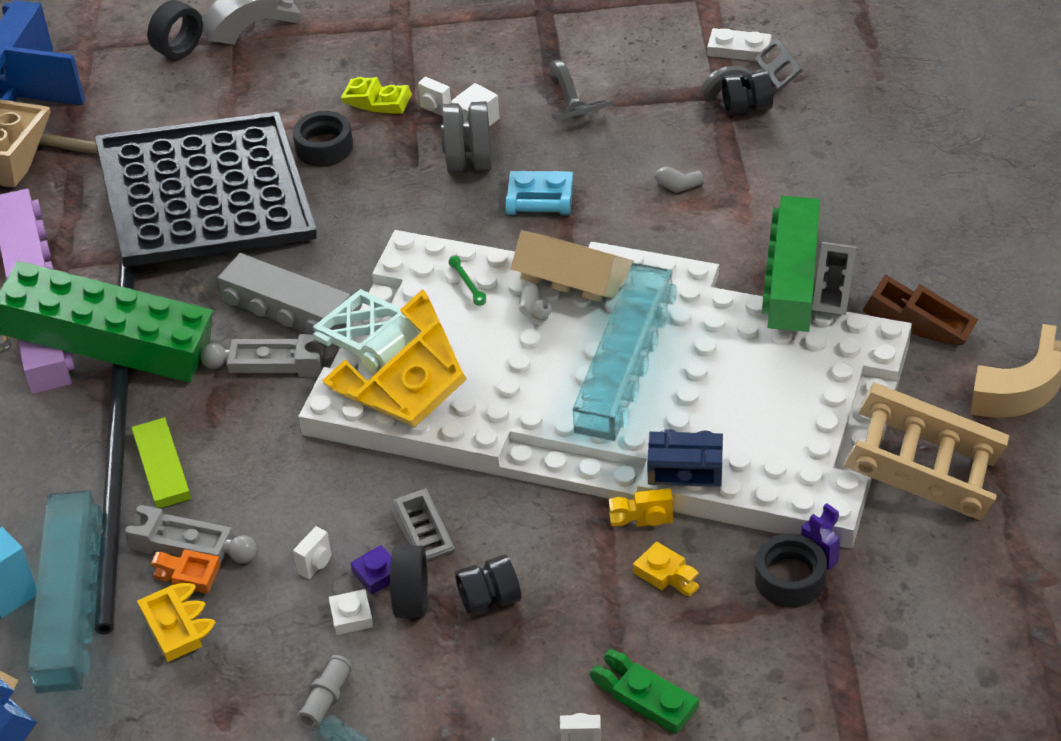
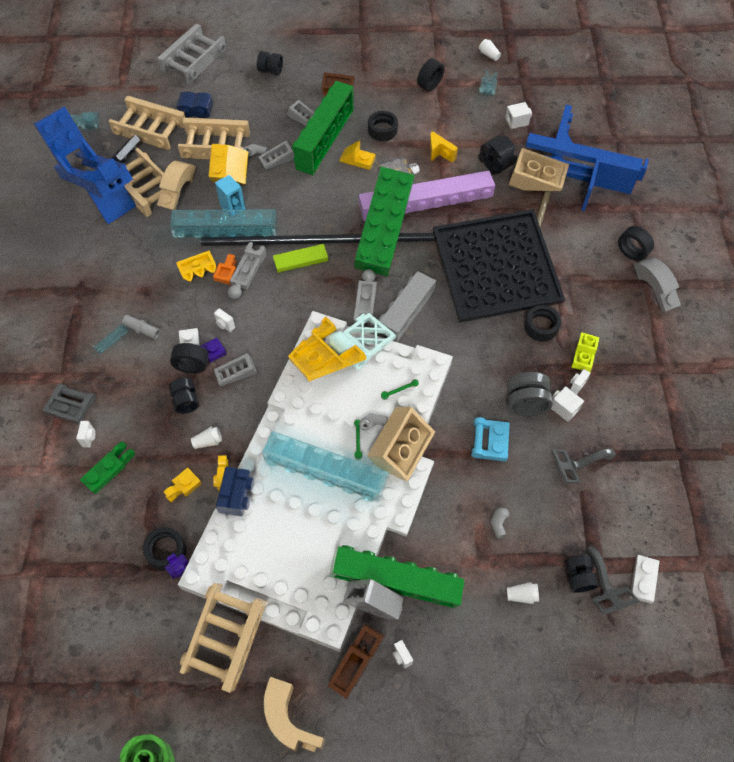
camera: 90 degrees right, 15 degrees up
none -> white cone [191,426,222,449]
none -> green hinge [354,419,362,460]
none -> white plate [392,640,413,669]
none -> white cone [507,582,539,604]

